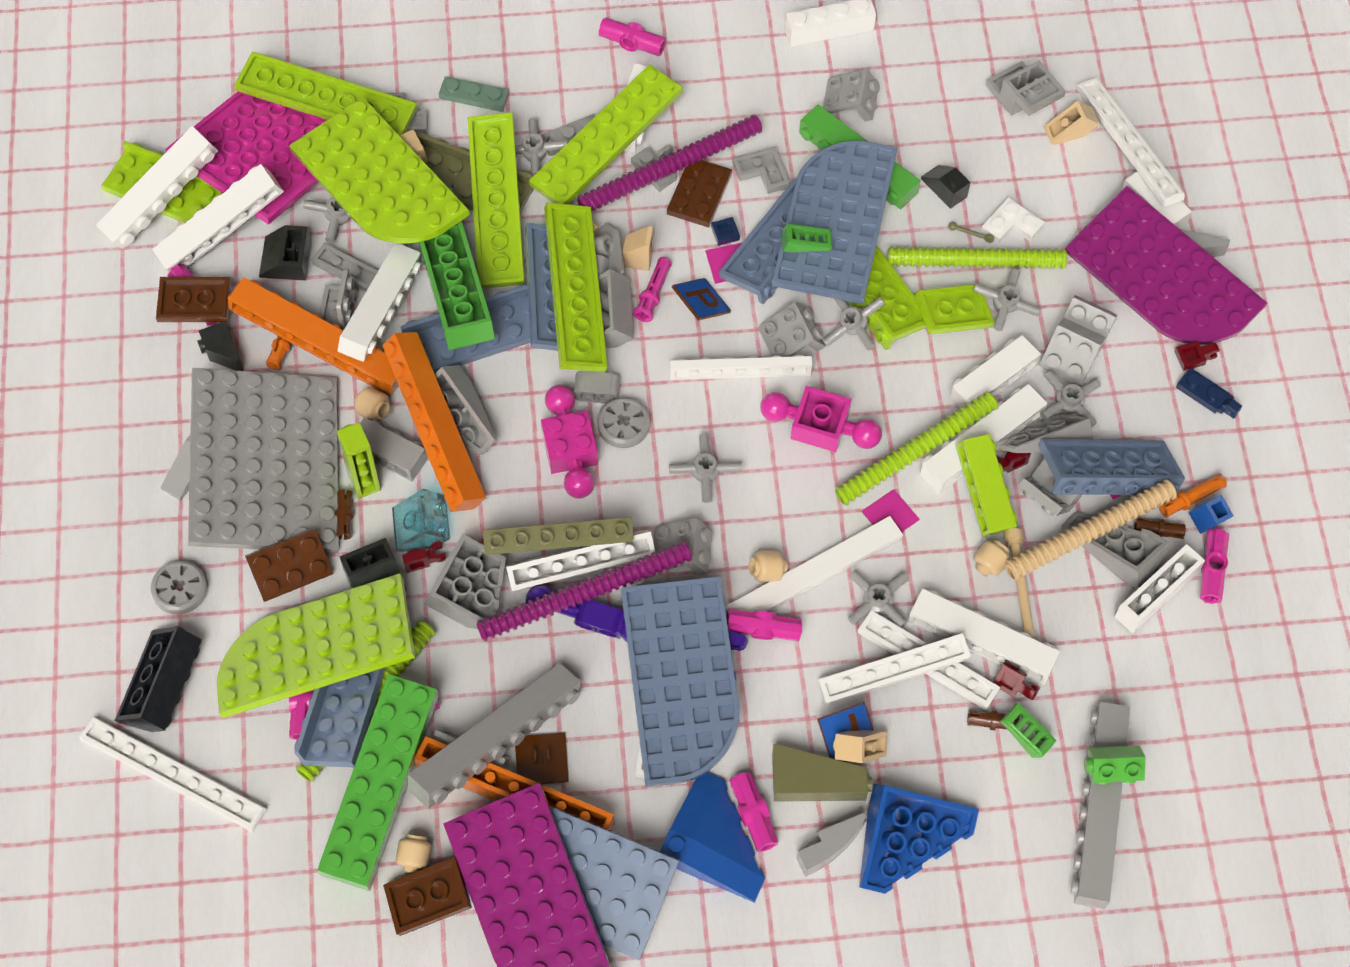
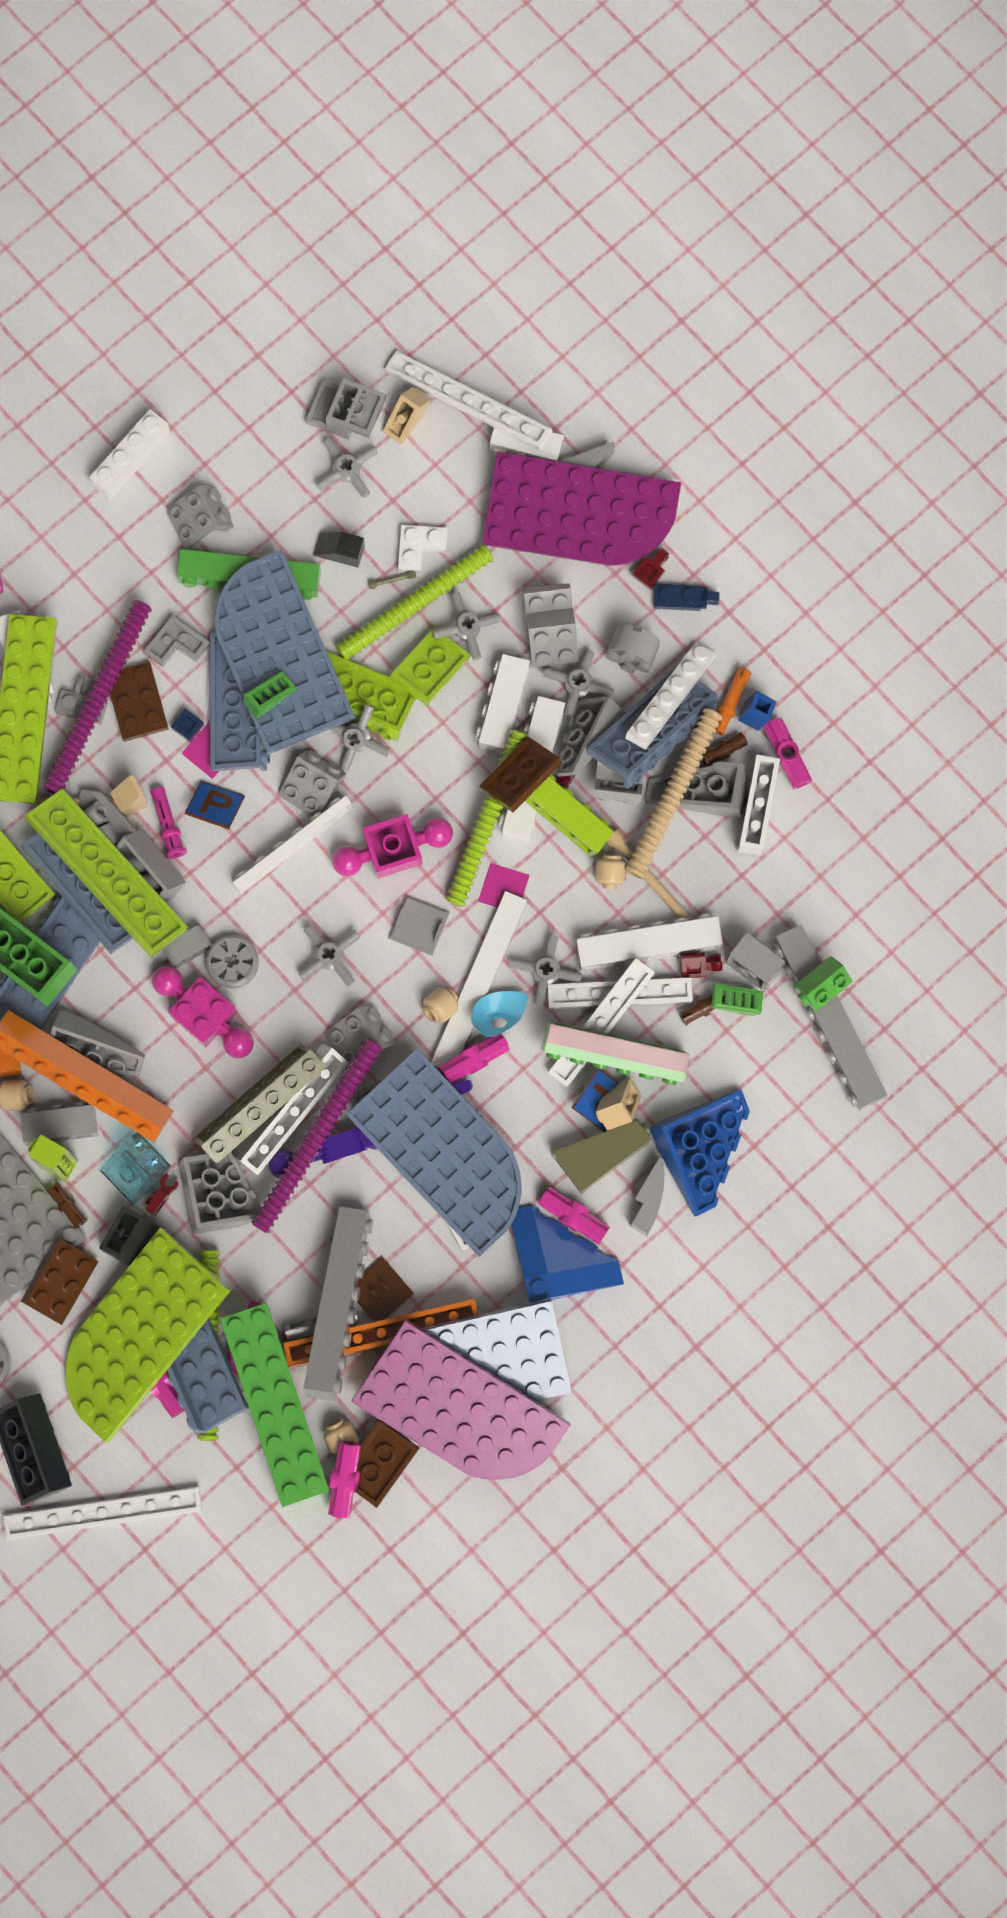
camera: 35 degrees left, 15 degrees up
none -> light grey bar [316,438,378,498]
none -> dark pink piece [328,1441,361,1518]
none -> light grey piece [388,895,450,956]
none -> medium azure piece [471,991,528,1037]
none -> reddish brown plate [479,737,562,813]
none -> brick [541,1021,690,1085]
none -> light grey brick [605,624,660,673]
none -> white plate [625,642,716,750]
none -> light grey brick [726,933,785,992]

